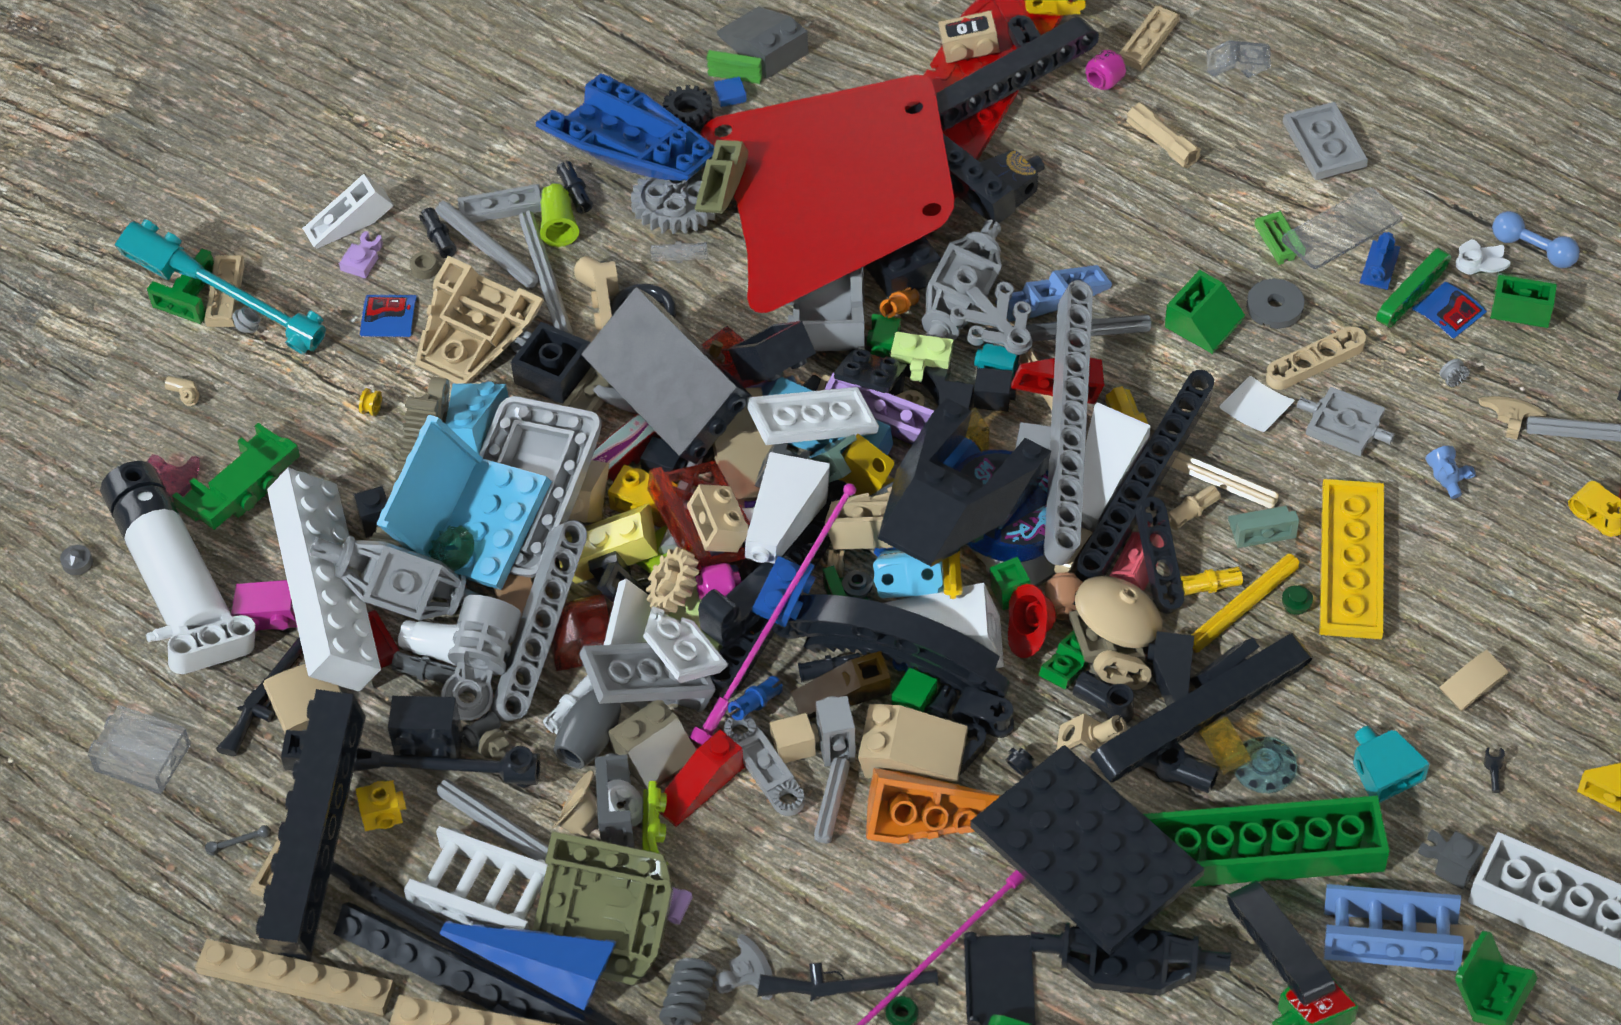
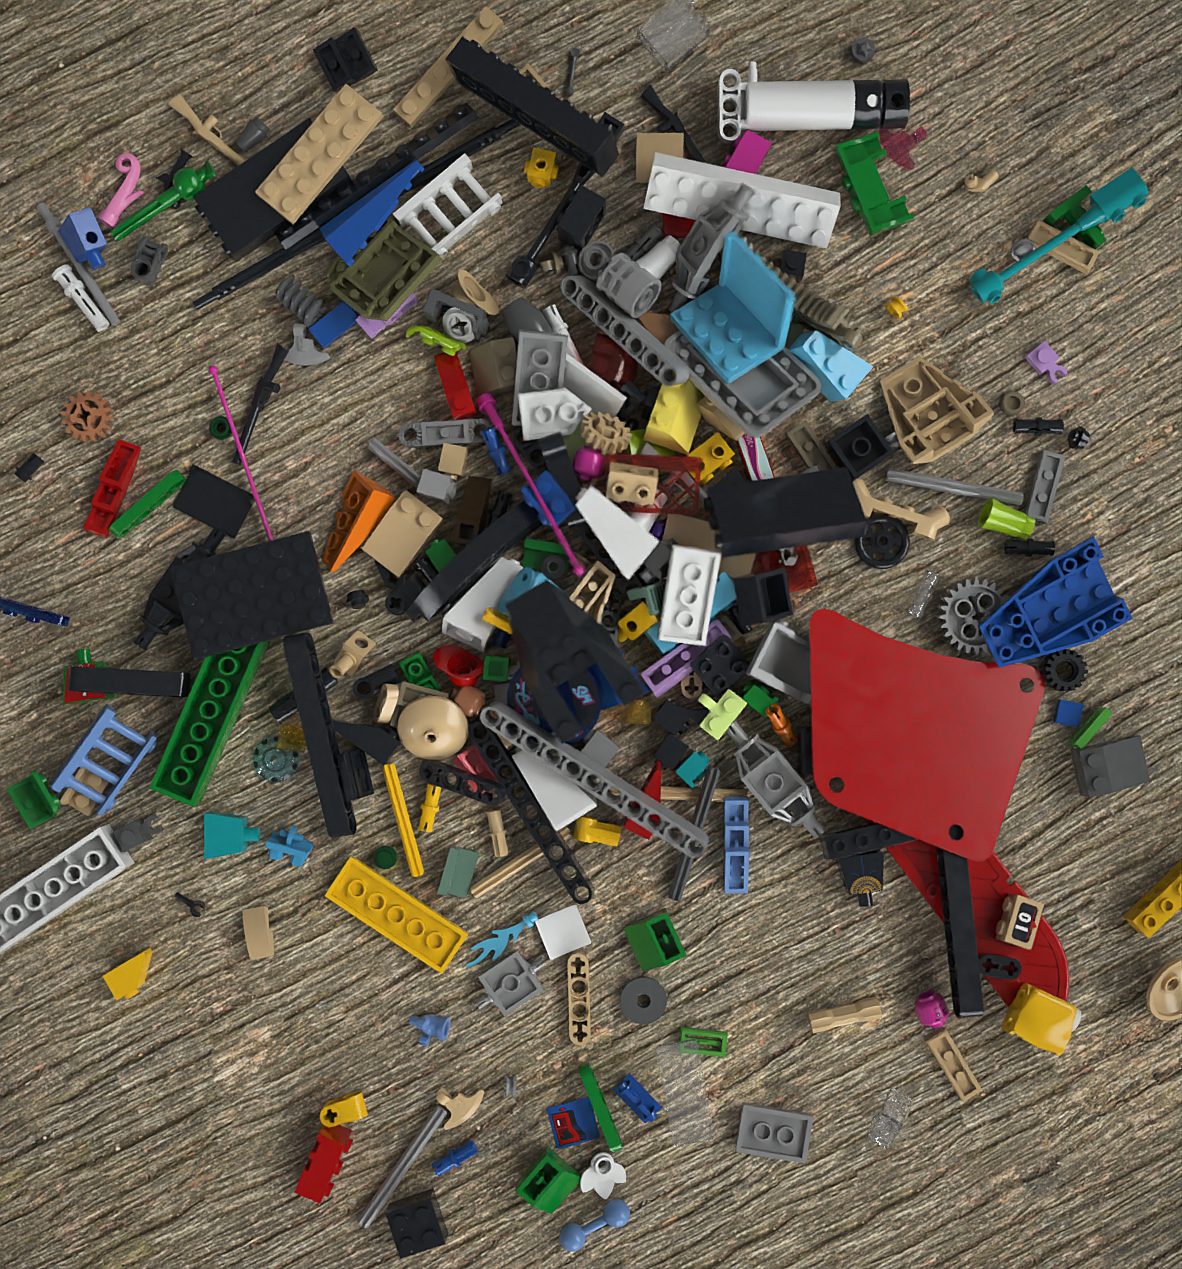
camera: 115 degrees right, 35 degrees up
white slope [303,174,394,249] -> none
sticker [360,295,417,337] -> none
clear green gear [428,525,474,571] -> none
light grey axle [435,201,539,289] -> none
light grey axle [437,779,549,861] -> none
olive slope [695,140,749,214] -> none
light grey plant [950,267,1032,355] -> none
none -> dark azure hips [265,825,314,867]
none -> blue tile [309,301,358,349]
none -> blue axle [432,1141,478,1177]
none -> medium azure piece [466,911,539,967]
none -> black plate [1067,426,1090,450]

